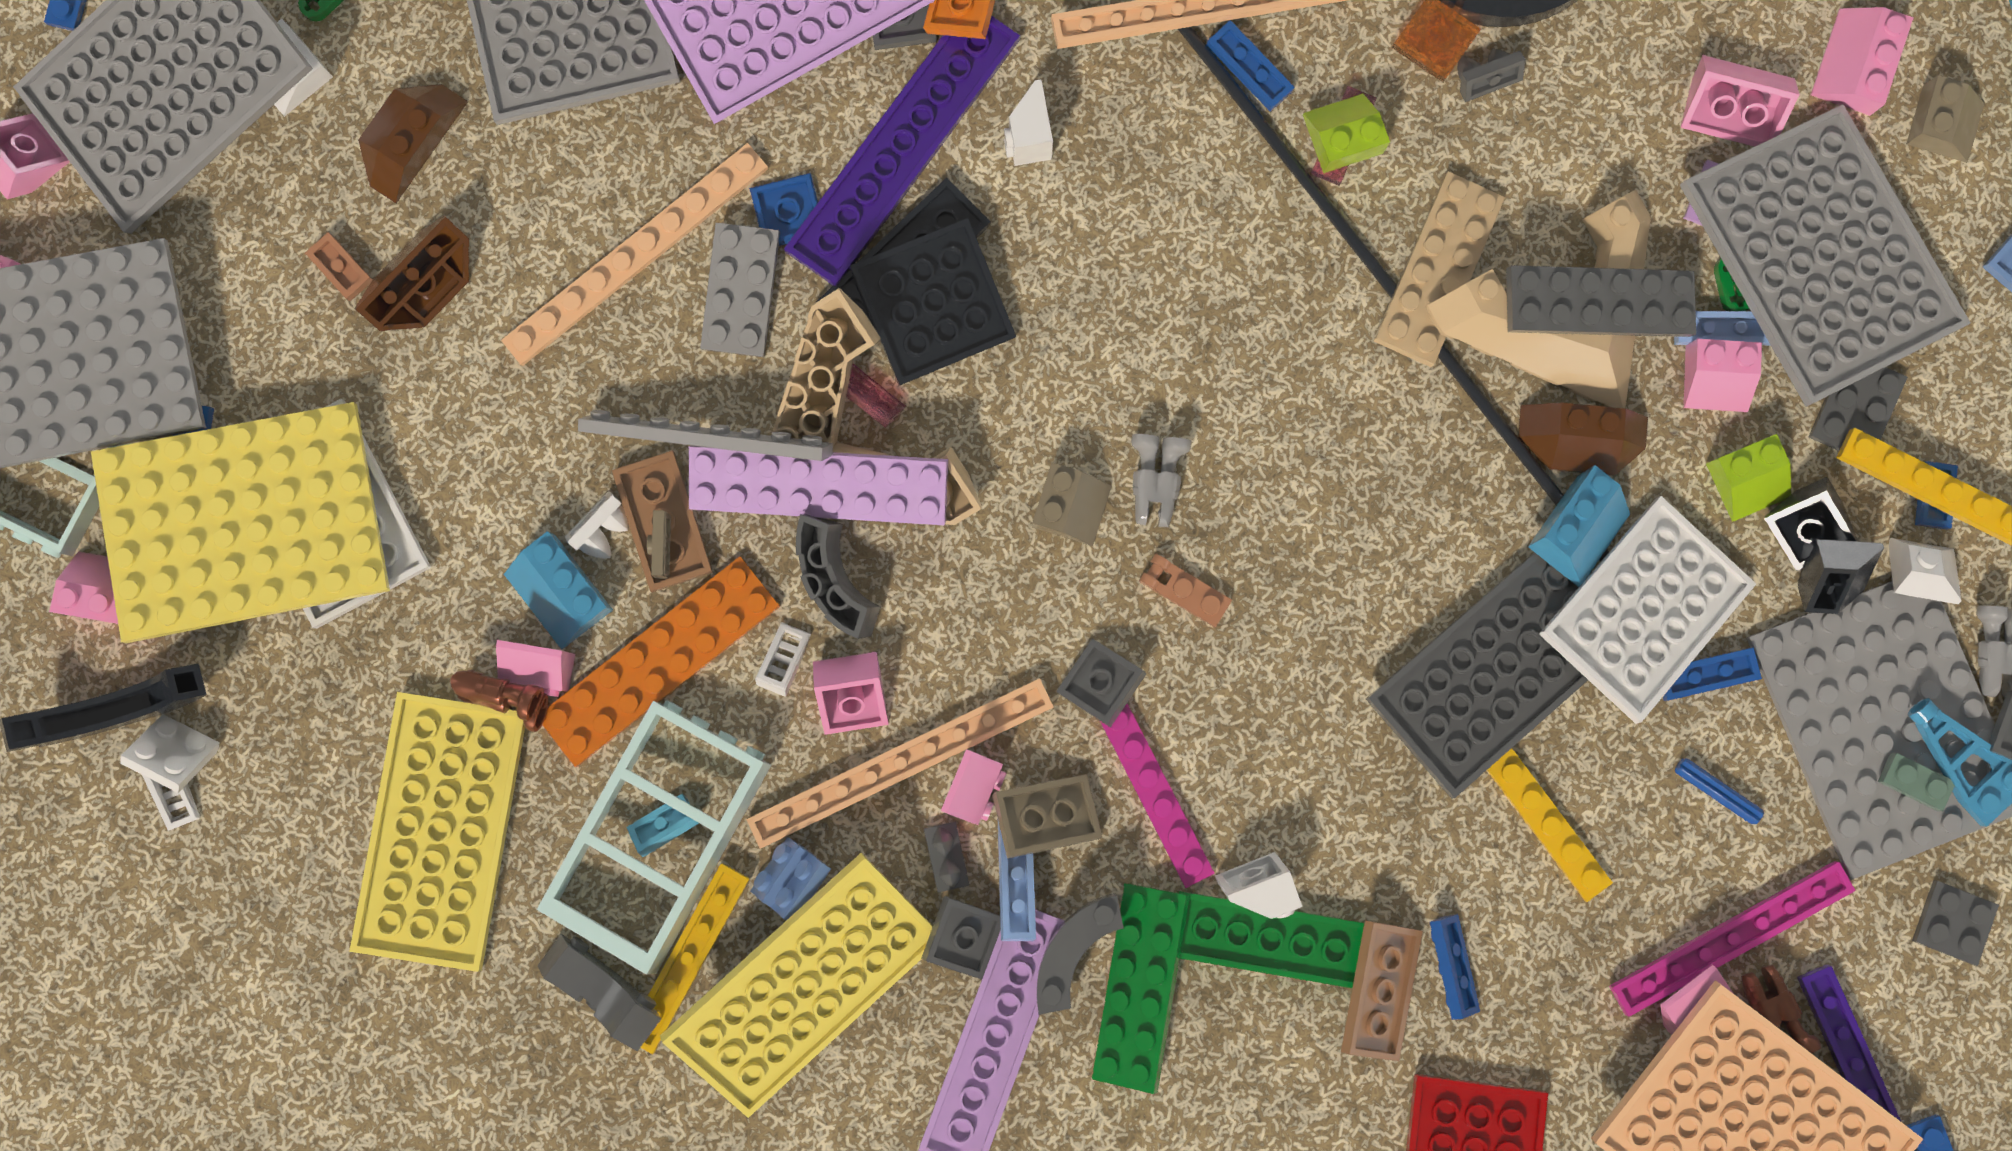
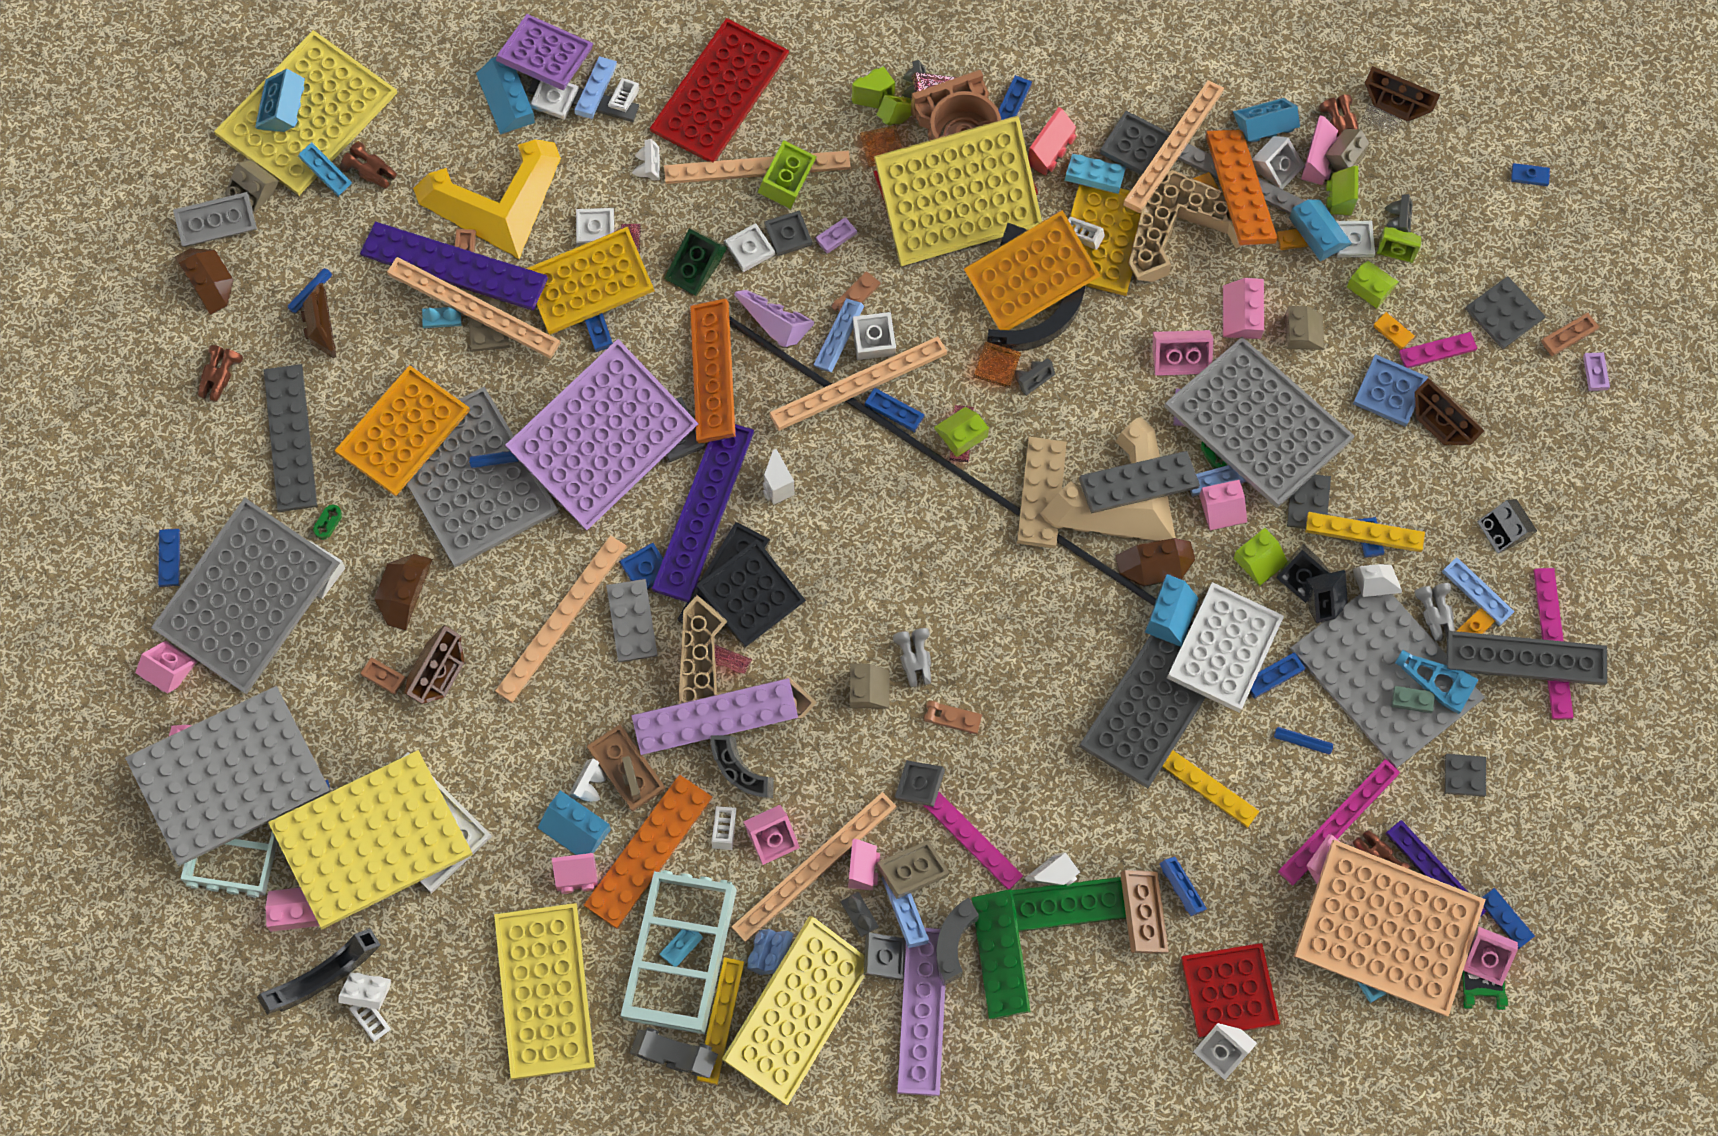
camera: 20 degrees left, 15 degrees down
copper piece [450,670,548,732] -> none
light grey plate [578,410,833,461] -> none

